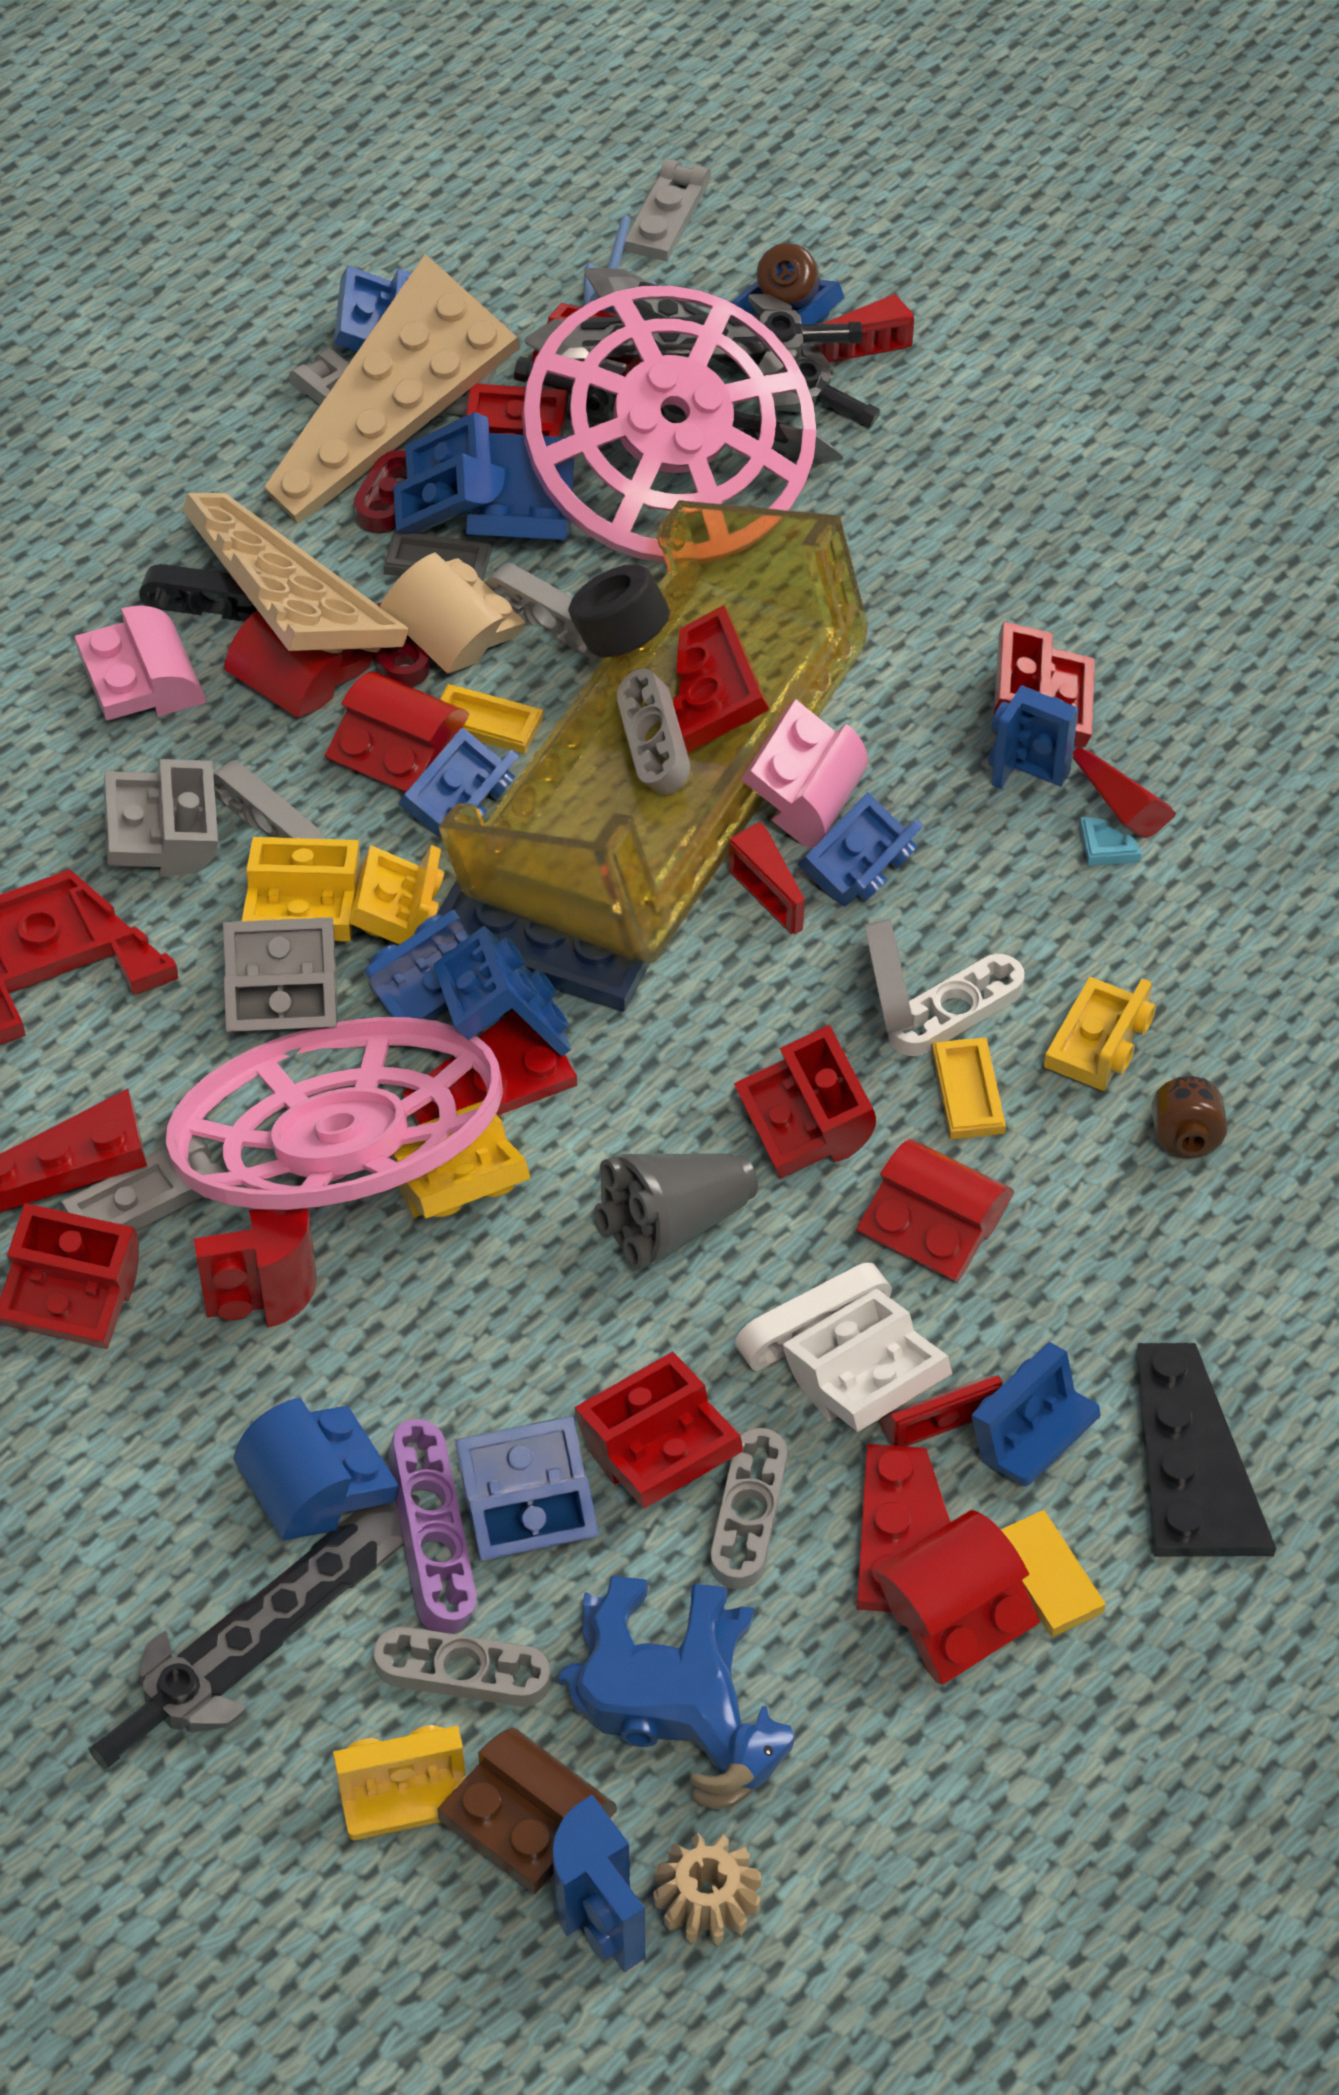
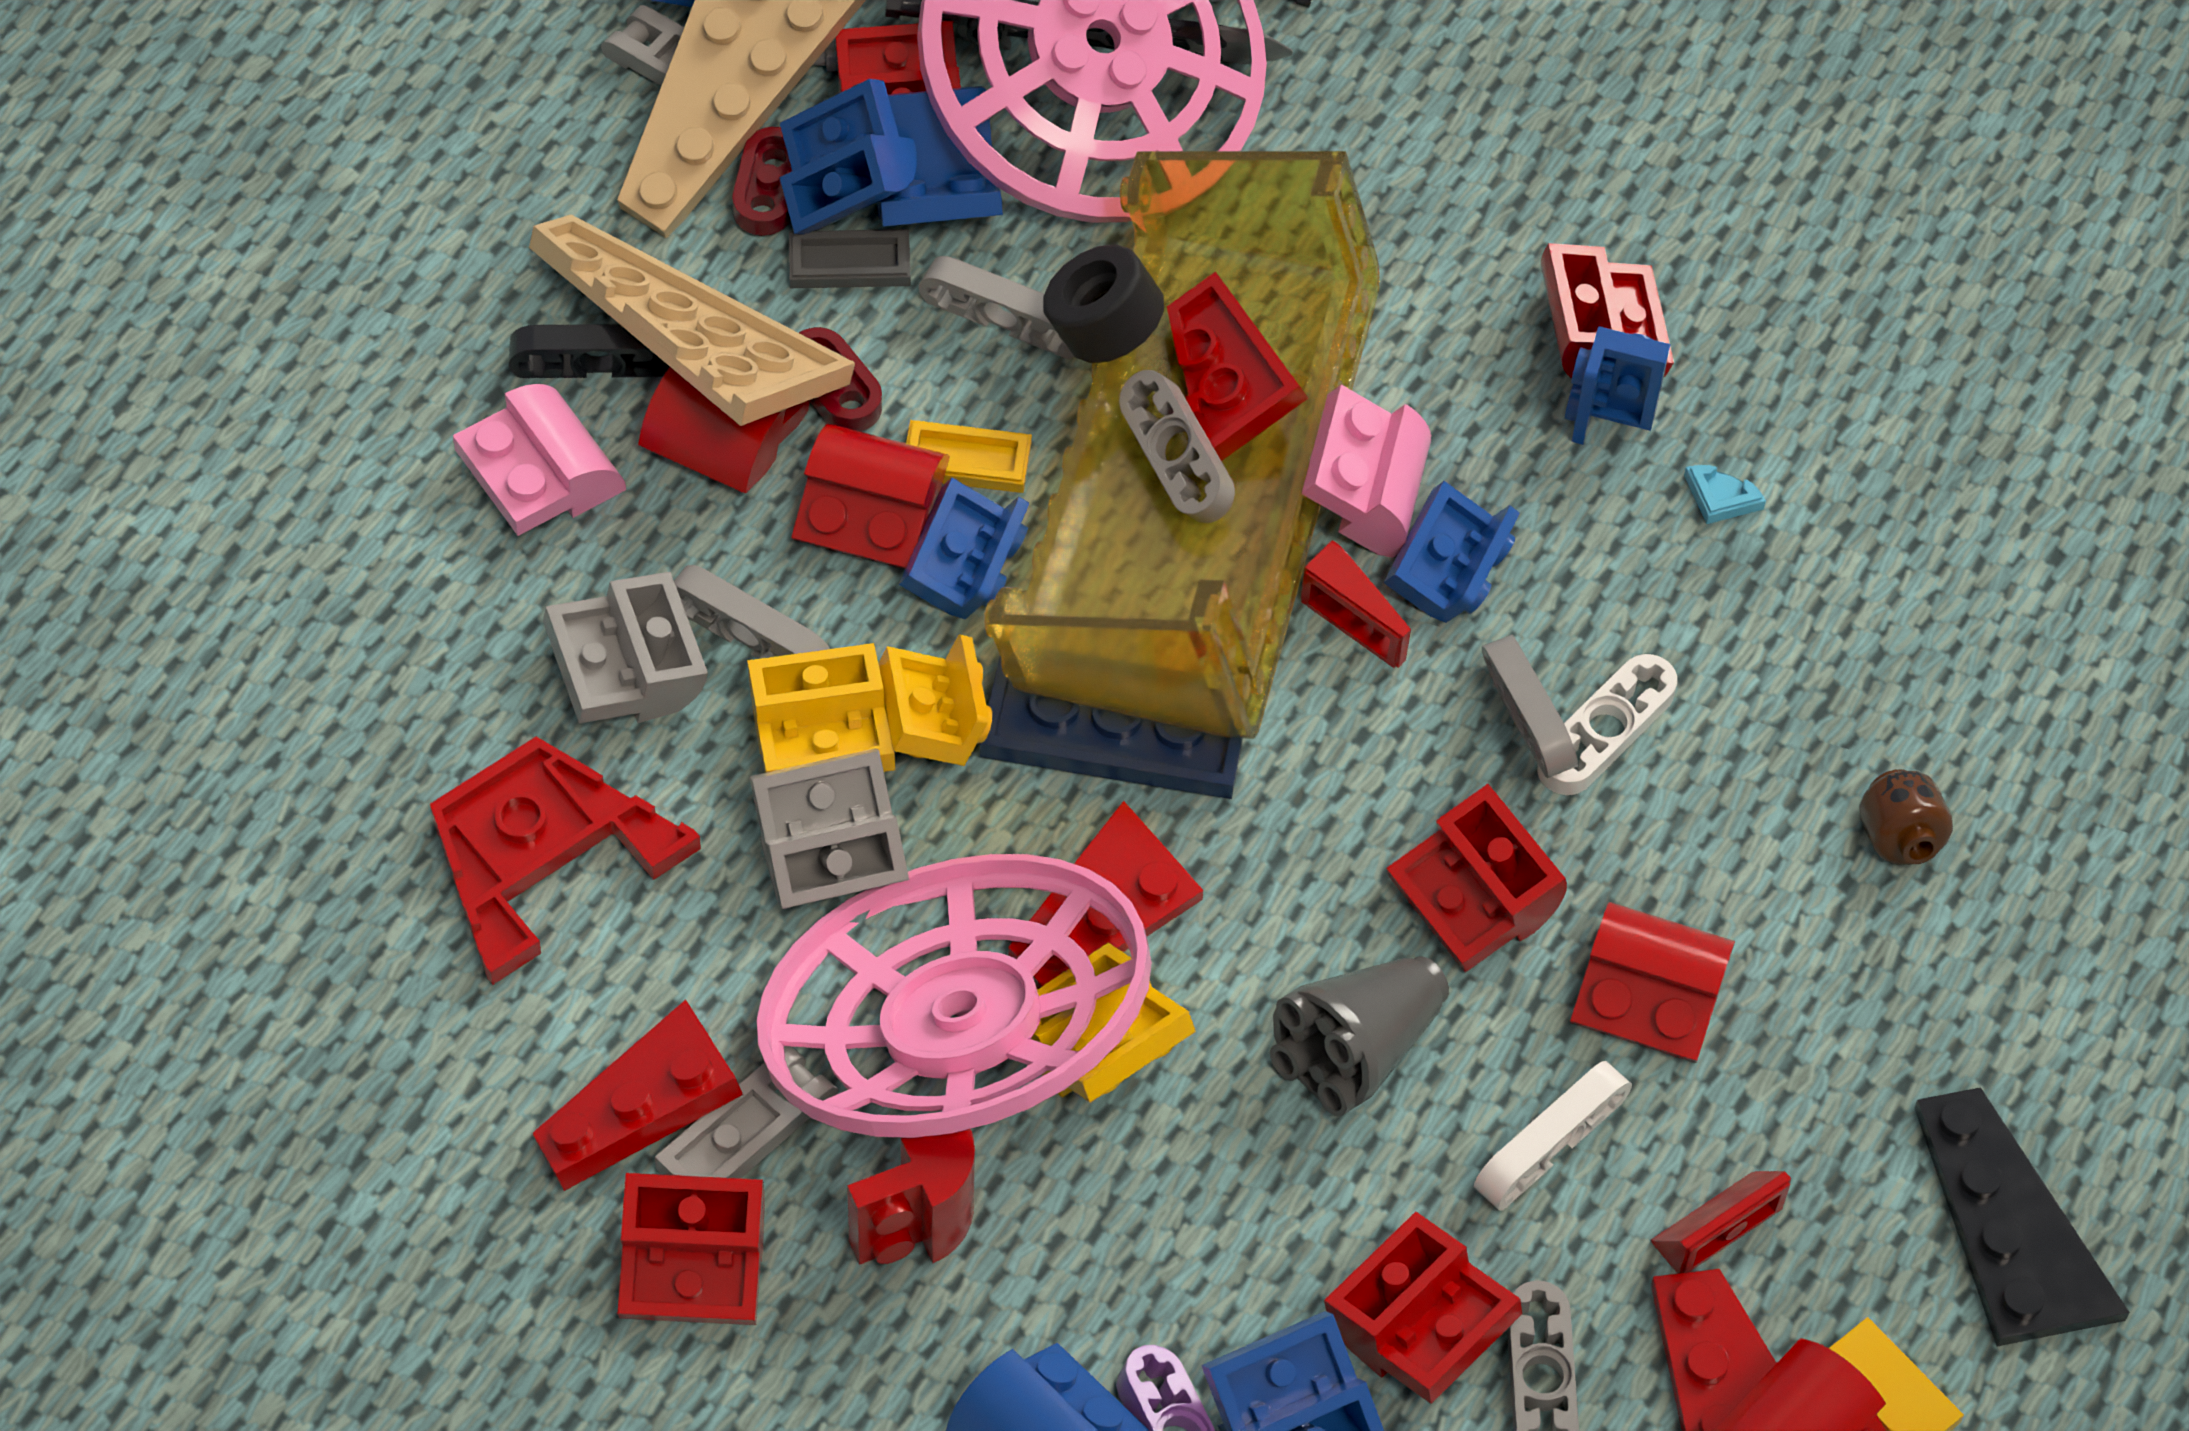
camera: 15 degrees left, 5 degrees up
blue bracket [364,910,469,1020] -> none
tan brick [380,552,526,674] -> none
blue bracket [433,926,571,1056] -> none
white brick [782,1288,952,1432] -> none
yellow tile [931,1037,1006,1139] -> none
blue bracket [972,1342,1101,1486] -> none
yellow bracket [1044,976,1156,1092] -> none
red slope [1072,746,1176,838] -> none

